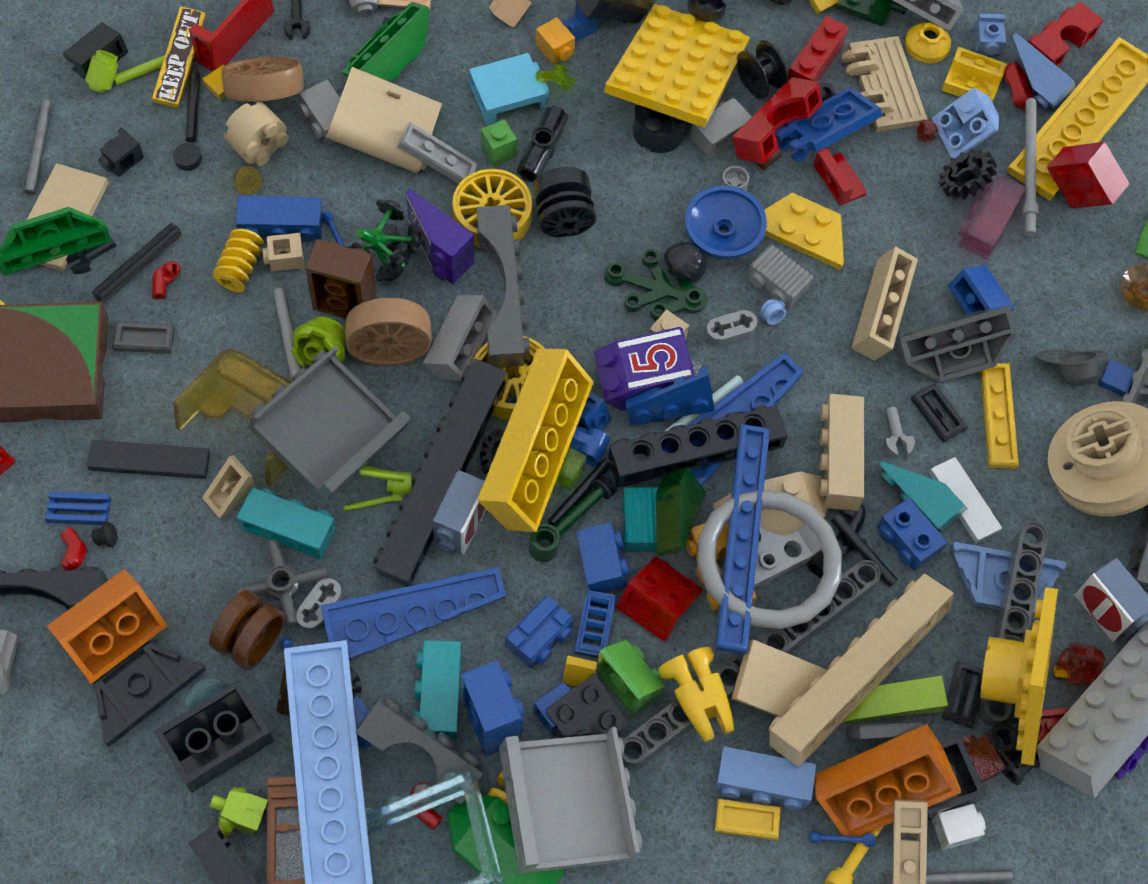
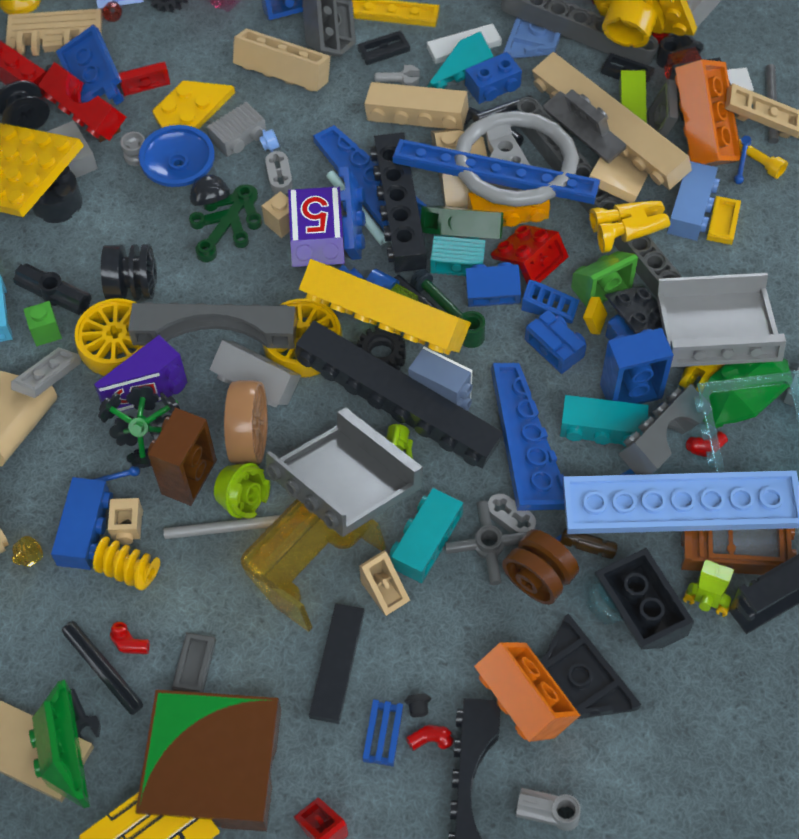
camera: 75 degrees left, 5 degrees down
none -> flat silver bracket [543,89,627,163]

